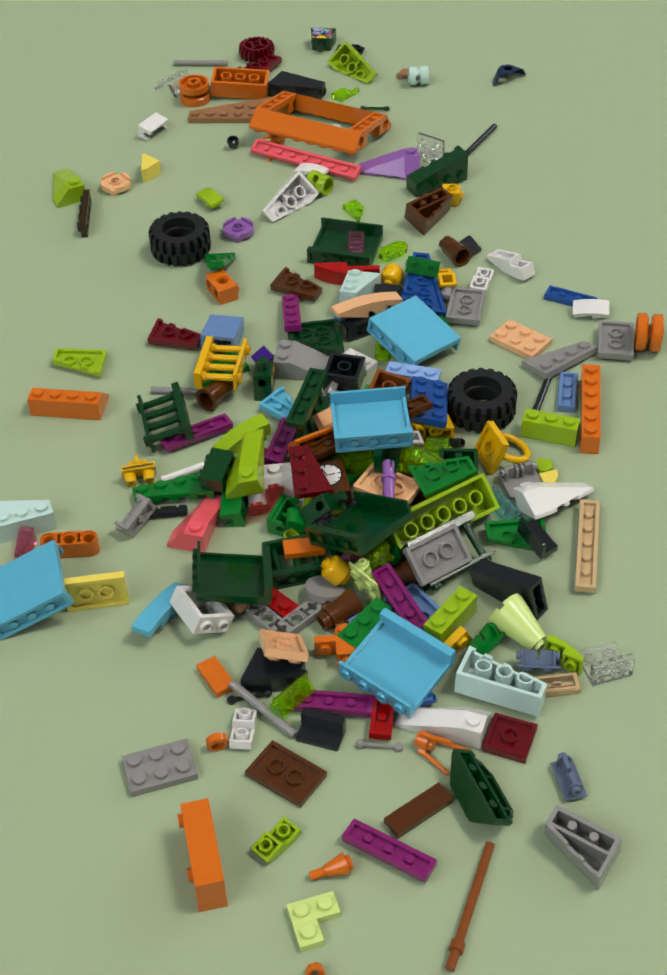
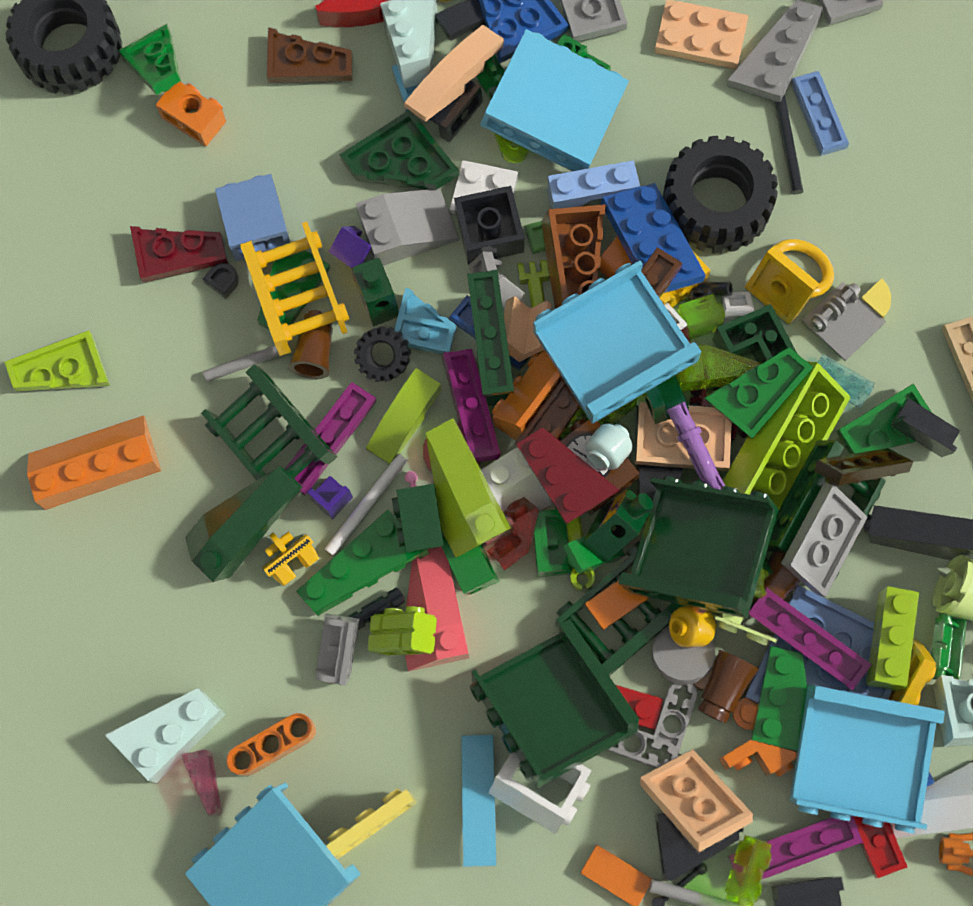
camera: 25 degrees left, 30 degrees up
magenta plate [282,294,302,332] -> none
light grey hinge [356,739,403,752] -> none
white wedge [514,482,594,520] -> none
lime brick [520,408,581,447] -> none
lime tile [535,458,553,474] -> none
orange arch [579,364,601,454] -> none
none -> dark green wedge [185,466,303,582]
none -> black tile [202,263,239,299]
none -> dark purple panel [307,476,353,520]
none -> black tyre [354,326,411,382]
none -> lime brick [368,606,437,656]
none -> light aqua head [586,424,632,471]
none -> dark brown plate [814,448,913,486]

